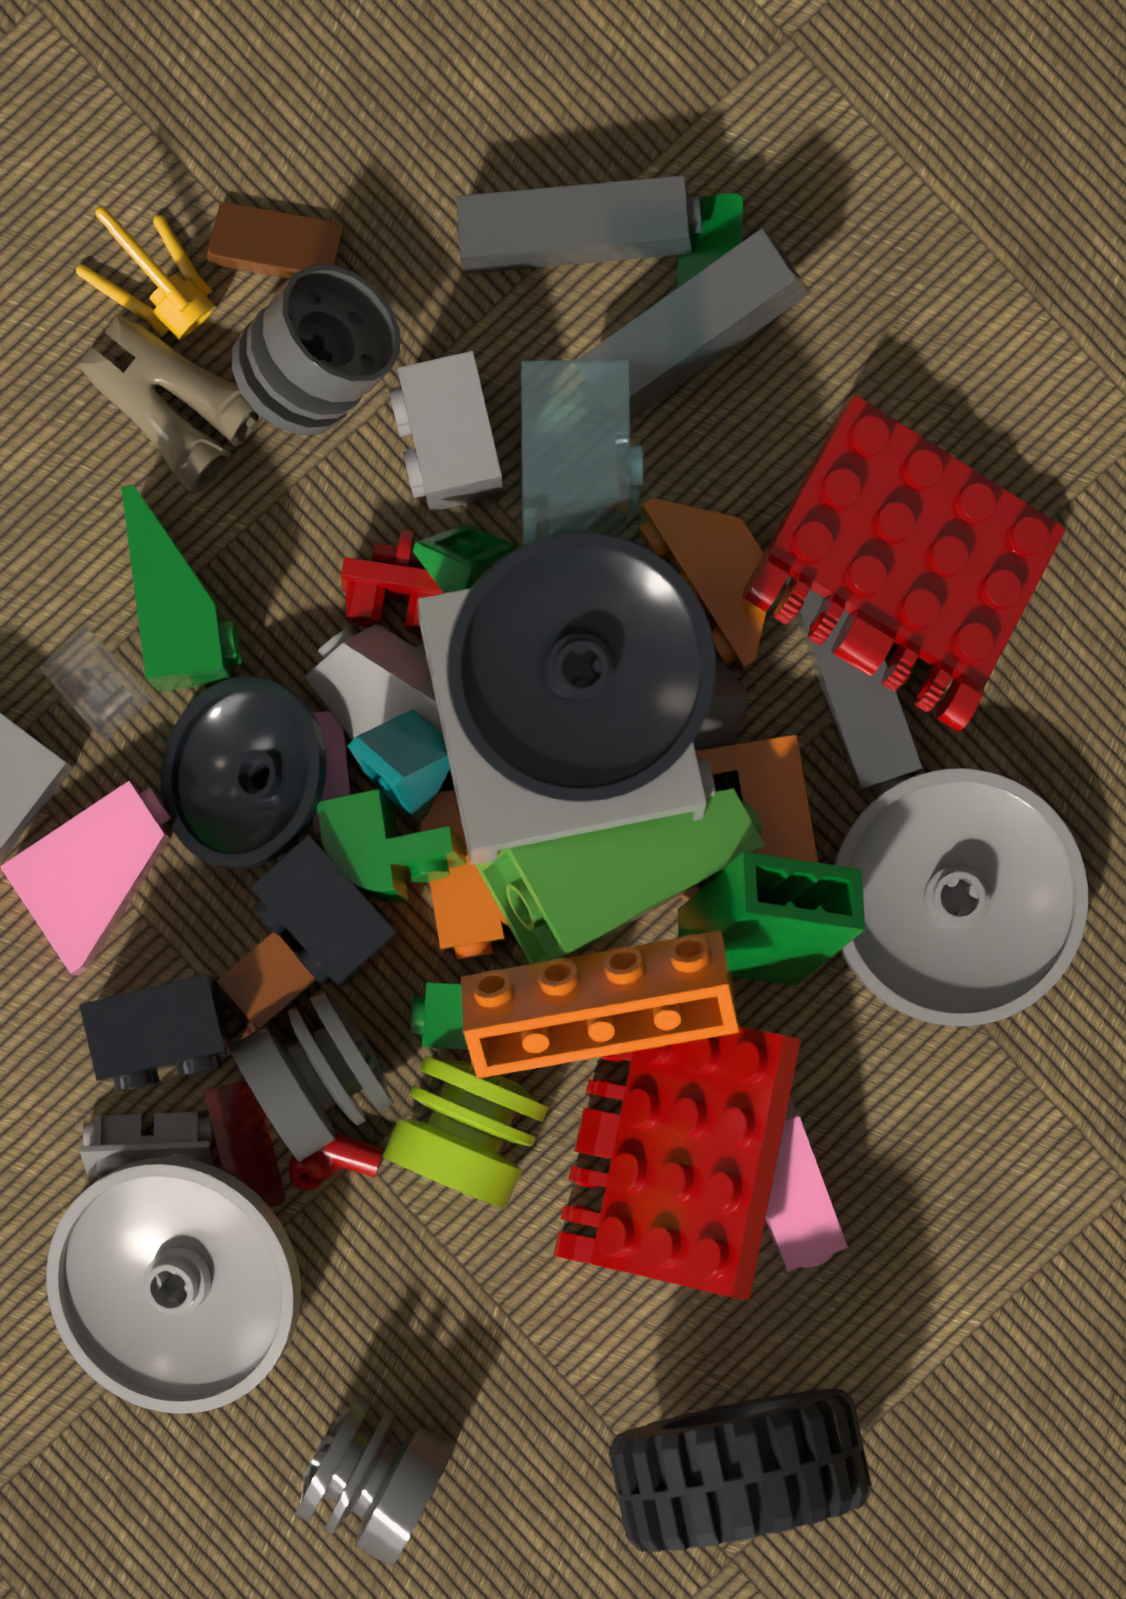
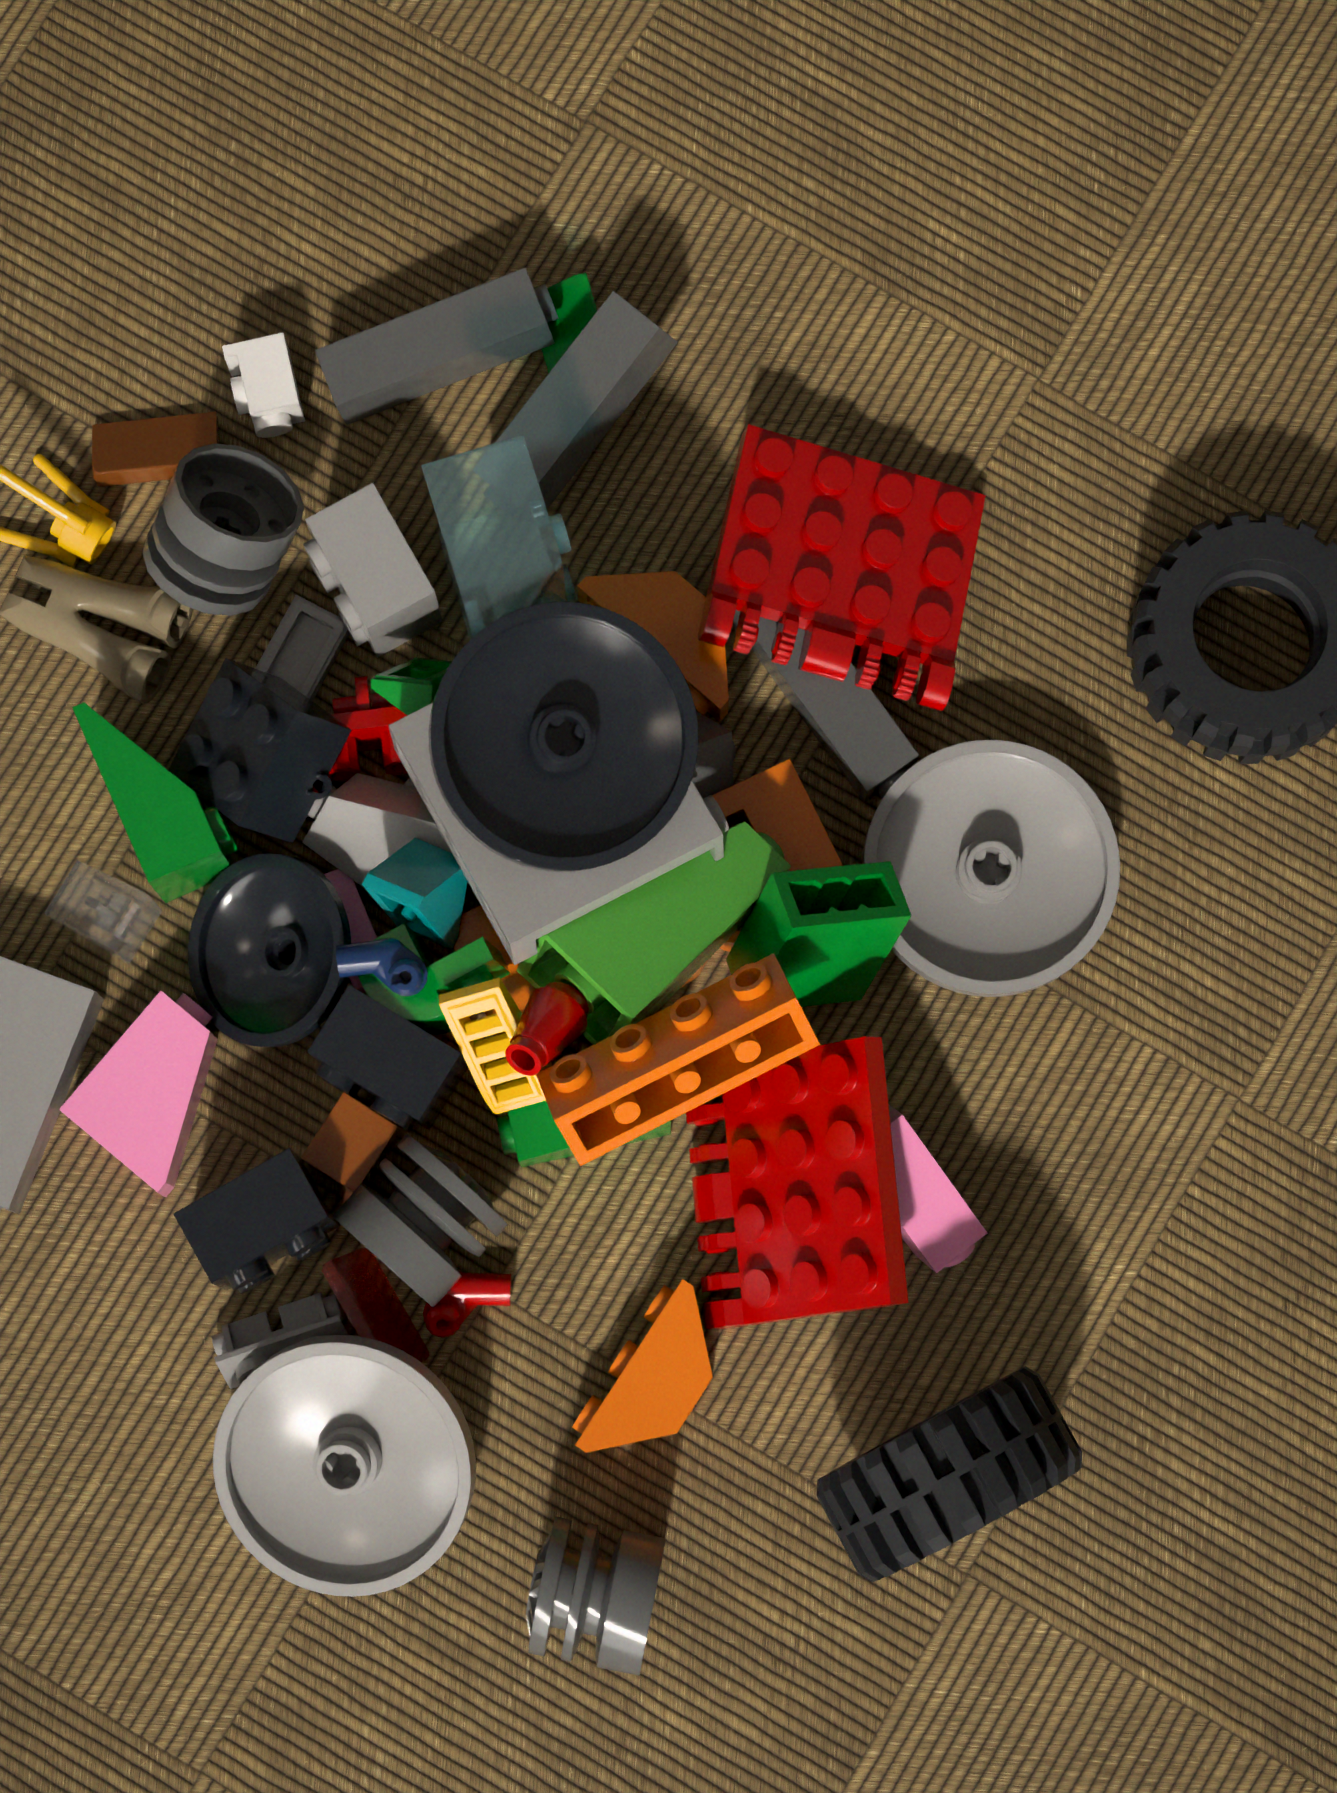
camera: 15 degrees left, 5 degrees down
lime wheel [383,1055,549,1209] -> none
none -> black brick [168,658,352,843]
none -> white brick [222,332,305,438]
none -> light grey tile [255,595,349,701]
none -> dark blue arm [336,938,428,996]
none -> yellow slope [439,977,552,1114]
none -> red cone [505,982,589,1076]
none -> orange slope [572,1279,713,1453]

